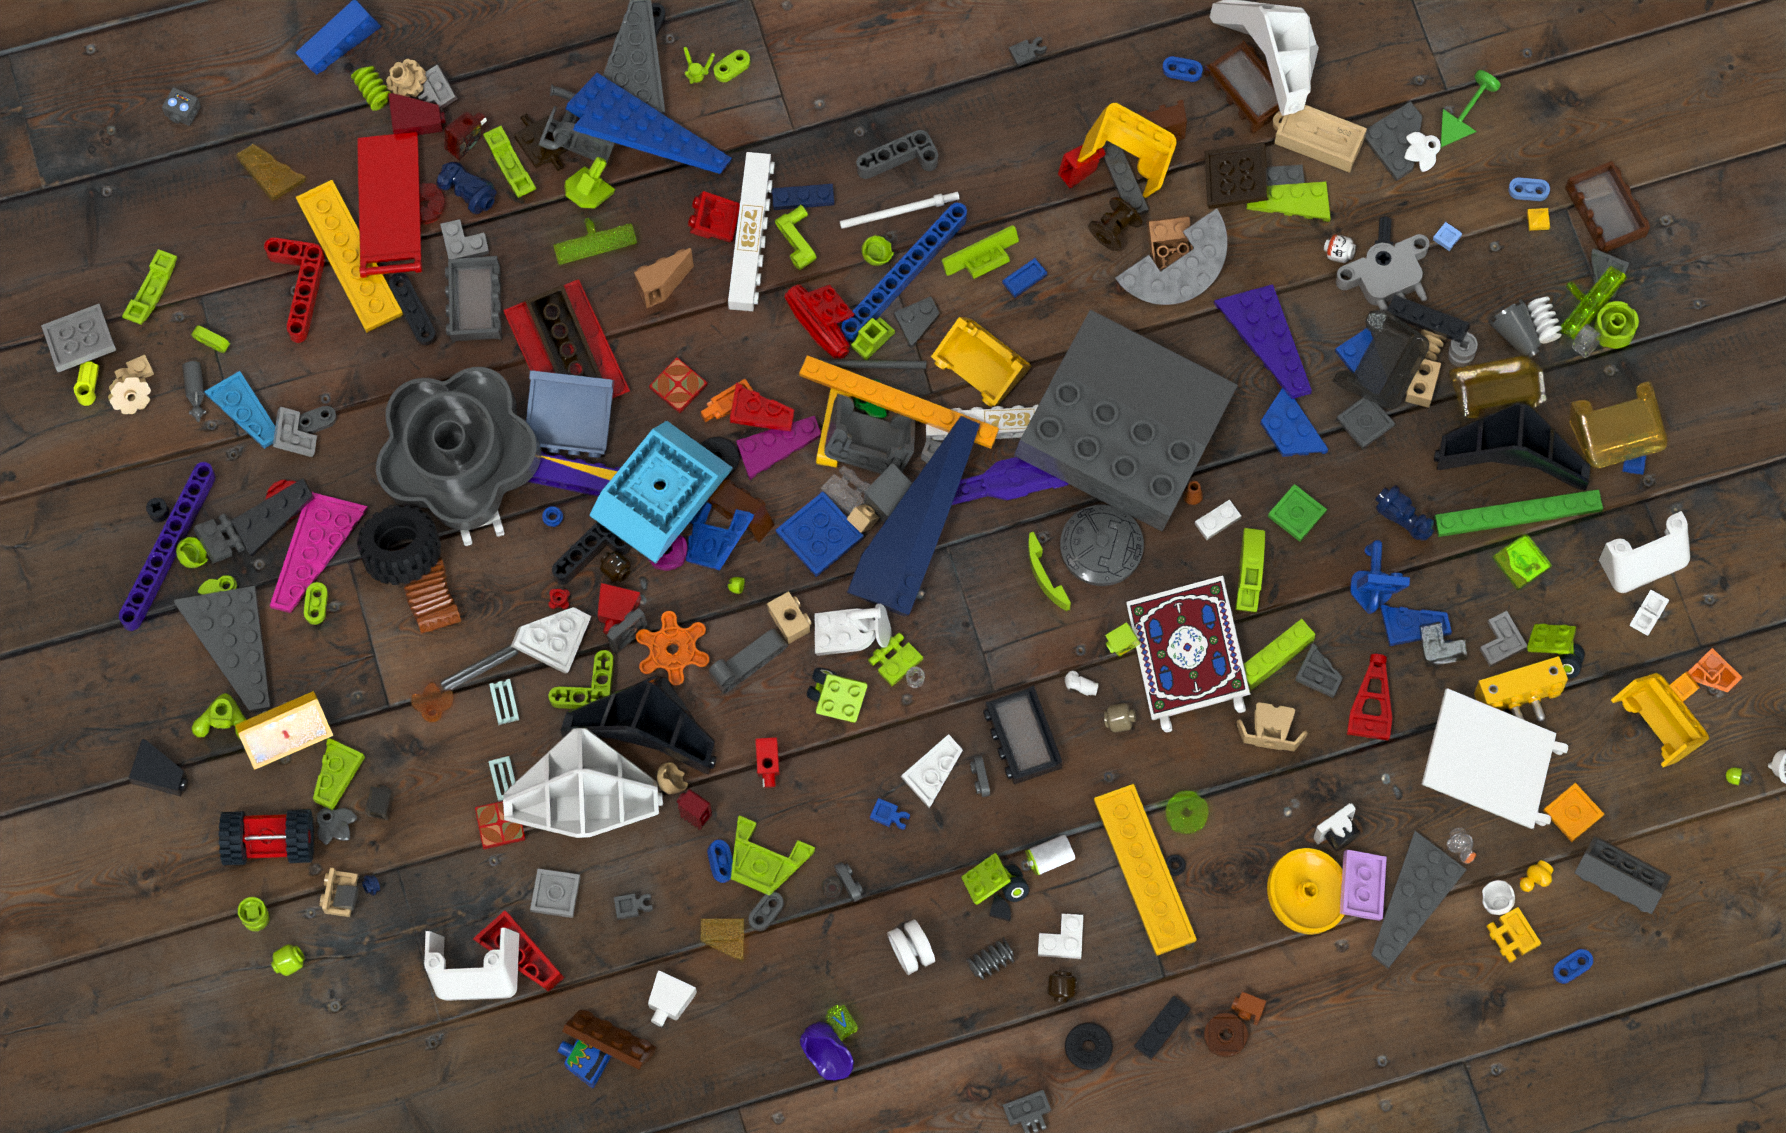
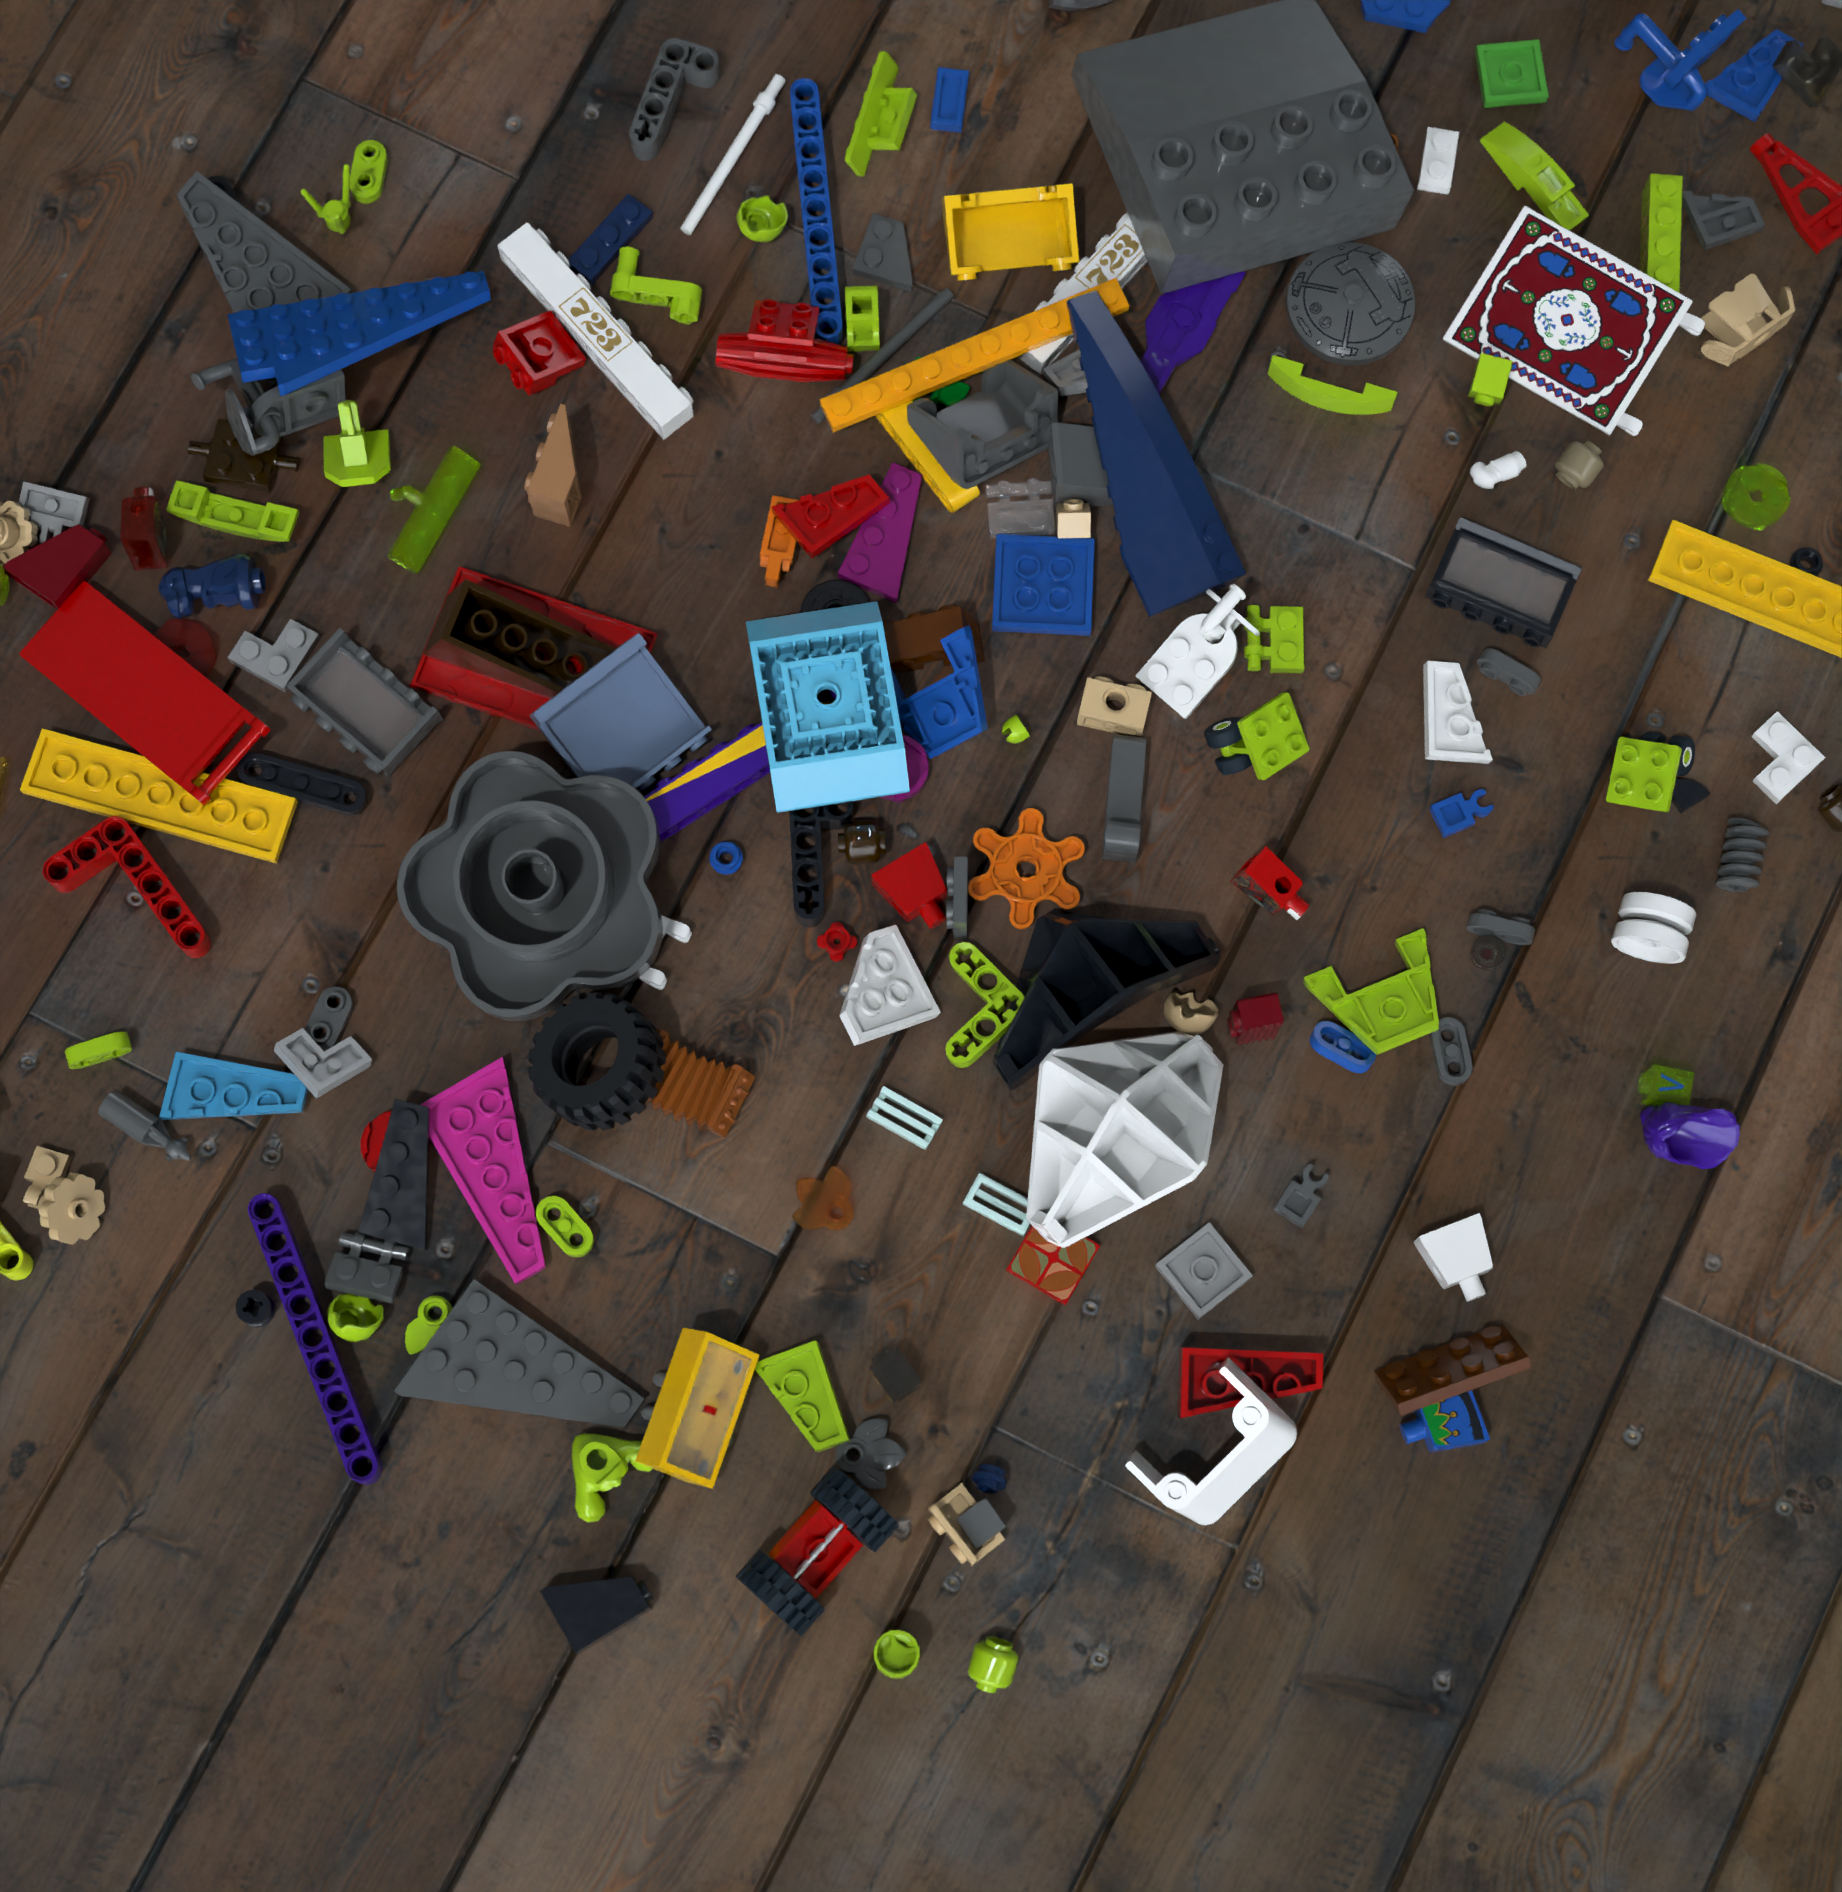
camera: 50 degrees left, 5 degrees up
dark grey axle [440,644,518,692] -> none
tile [649,357,708,414] -> none
clear yellow wing [700,919,744,961] -> none
clear bush [906,667,925,688] -> none
flat silver piece [1025,834,1075,875] -> none

